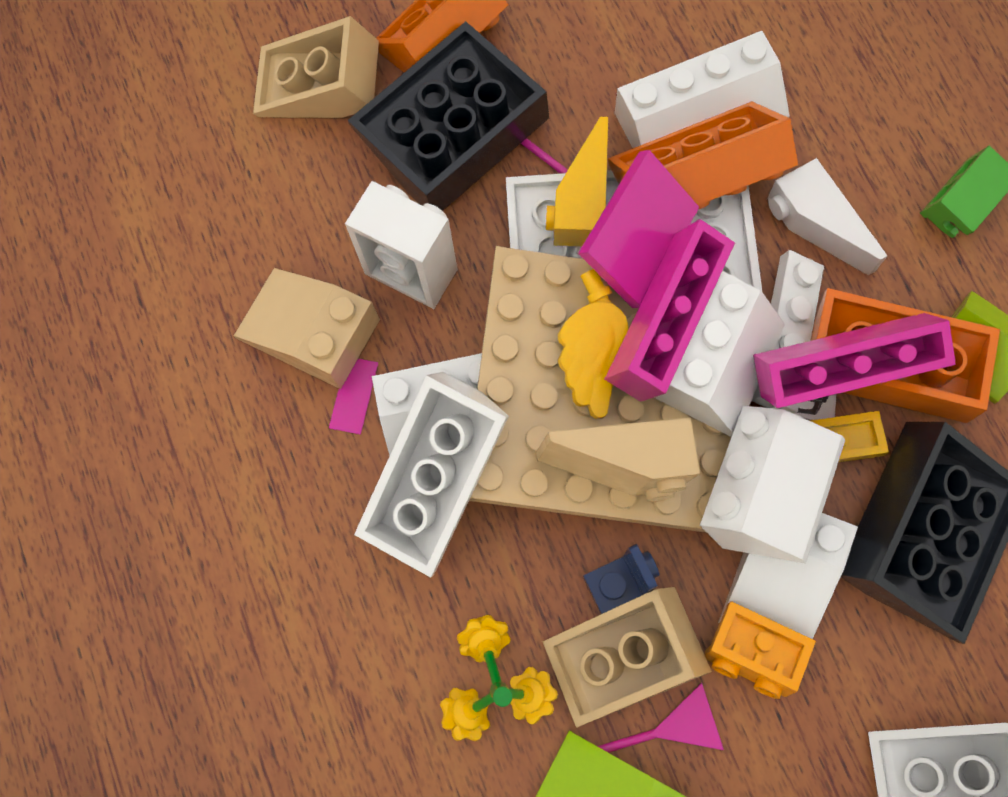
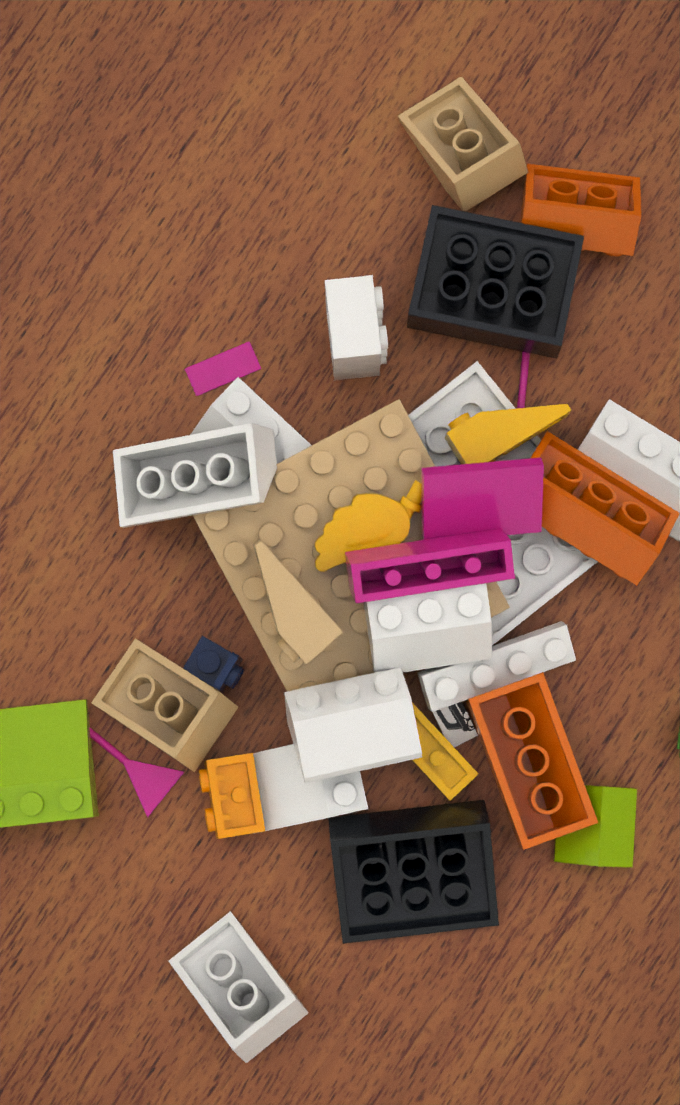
camera: 50 degrees right, 10 degrees up
tan slope [234,268,380,389] -> none
yellow plant [440,615,558,741] -> none
dark pink brick [753,313,956,408] -> none
white slope [767,158,887,276] -> none

